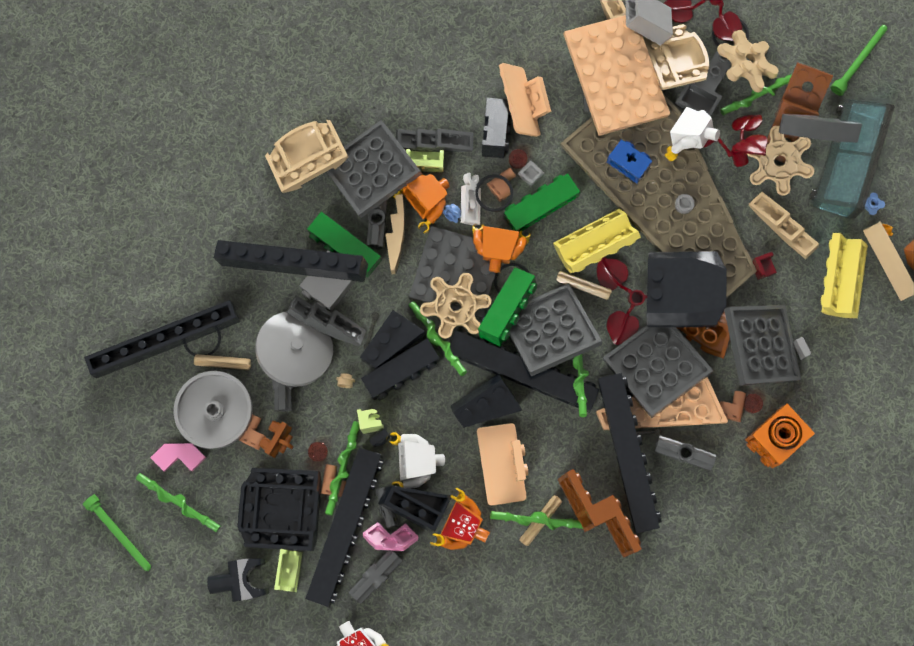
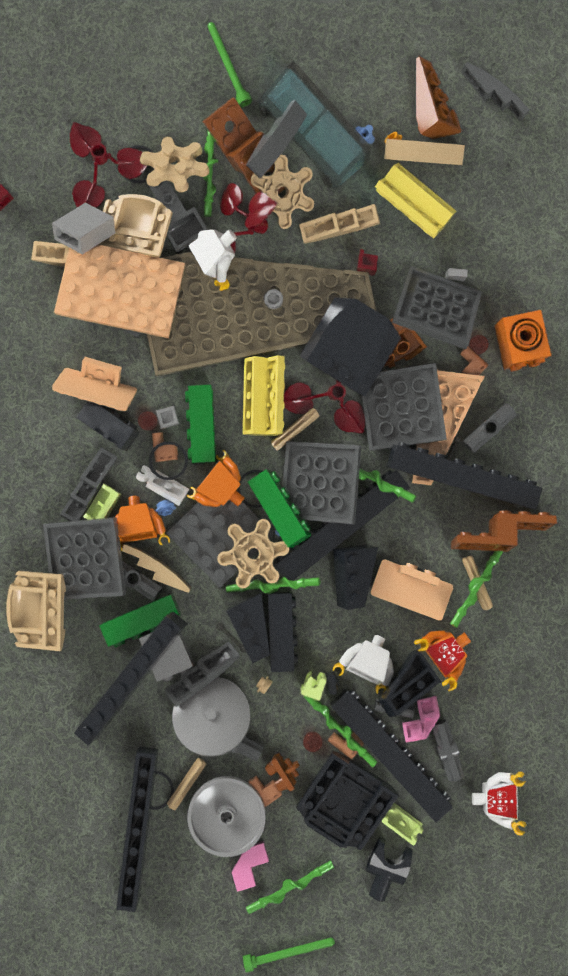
camera: 65 degrees left, 10 degrees up
blue brick [606,139,652,184] -> none

